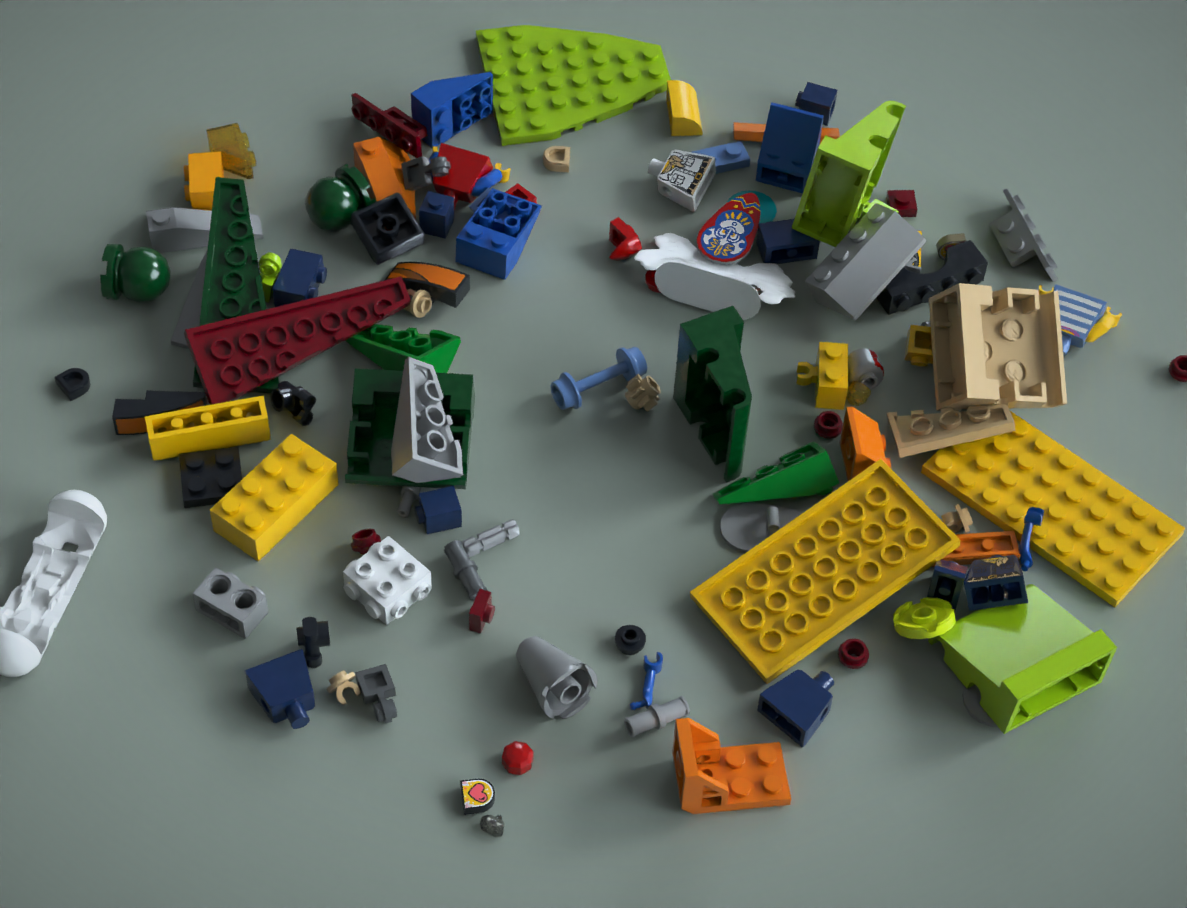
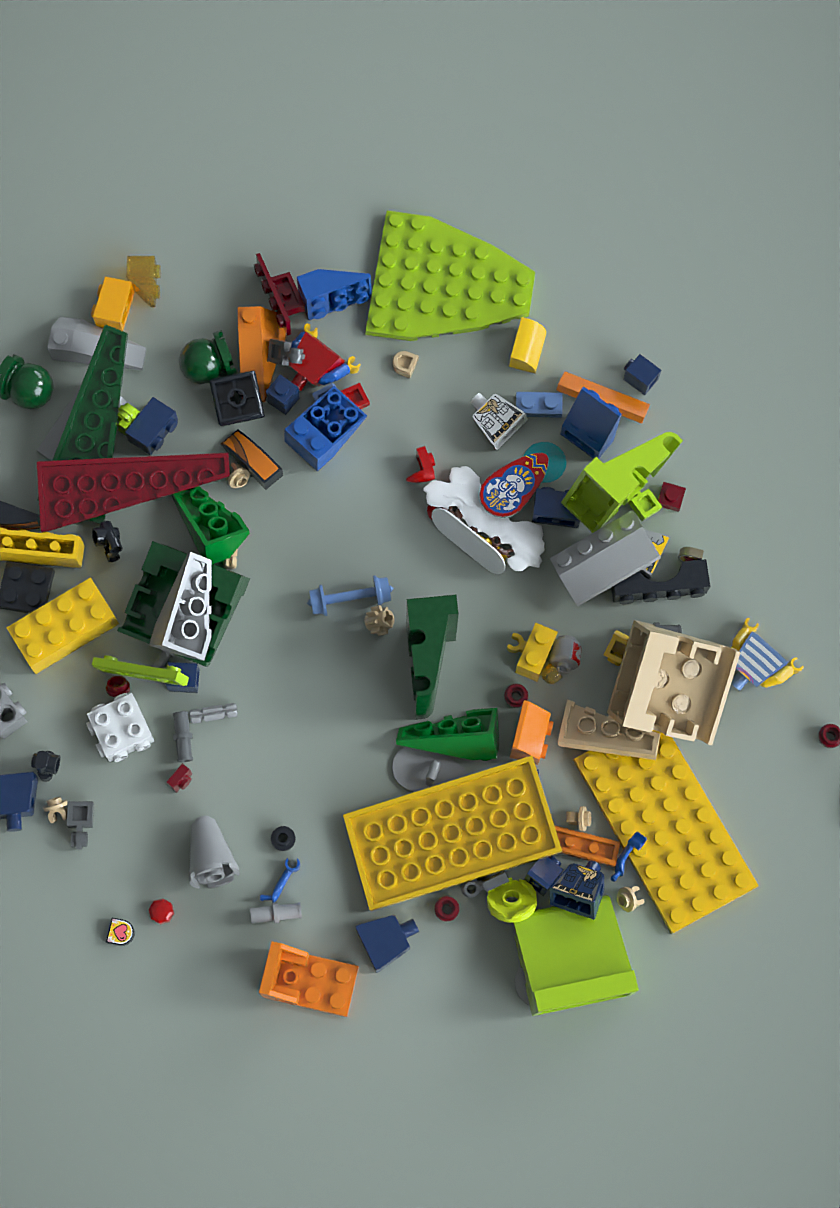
camera: 20 degrees right, 20 degrees up
clear smoke rock [480,814,505,837] -> none
light grey bracket [989,188,1058,282] -> none
none -> lime plate [92,655,189,686]
none -> dark grey plate [461,870,509,898]
none -> tan plate [617,886,644,912]

